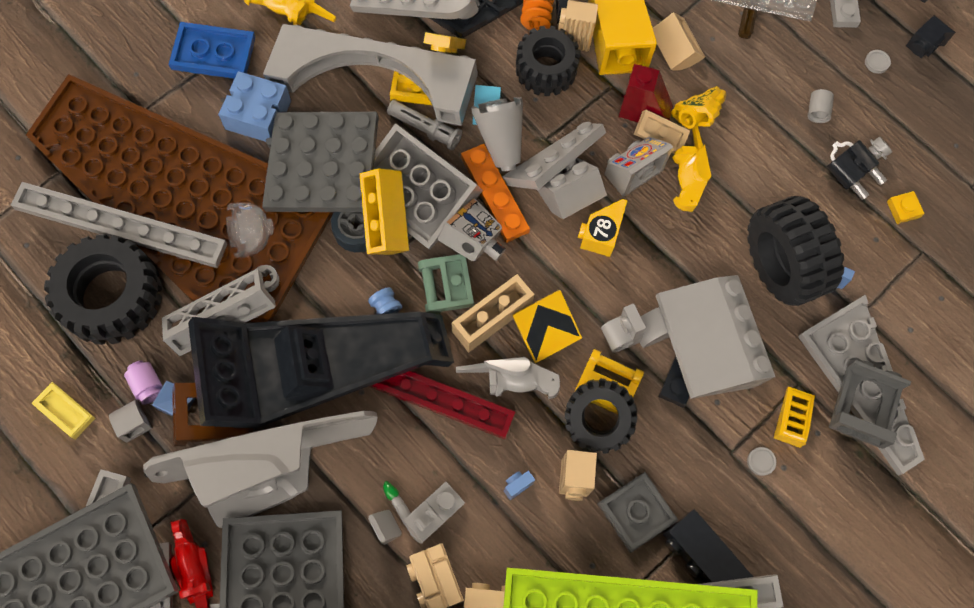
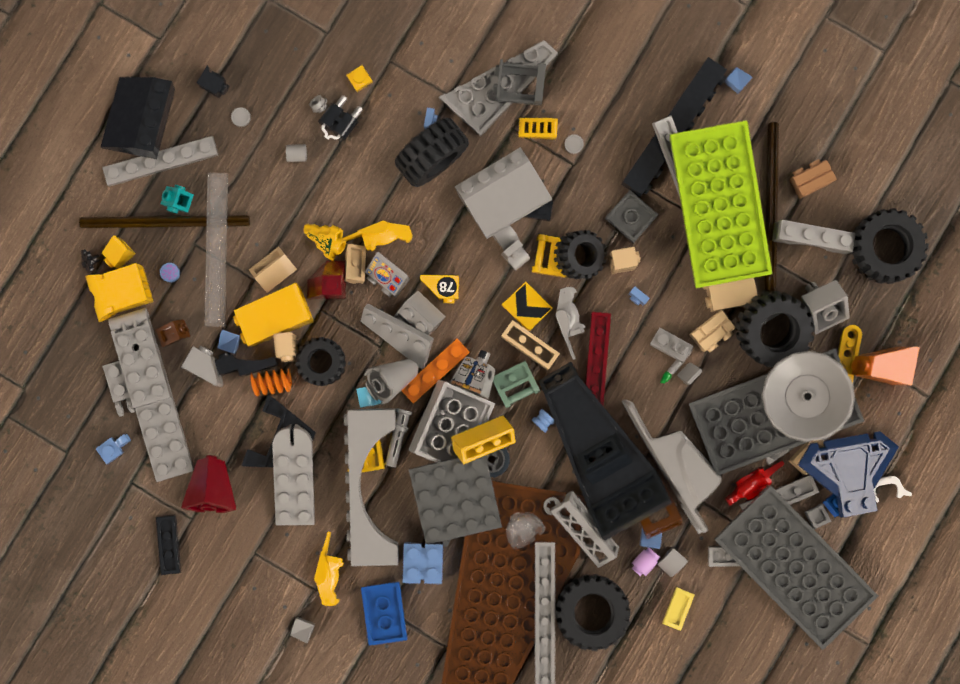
camera: 100 degrees left, 15 degrees up
yellow plate [424,32,466,53] -> none

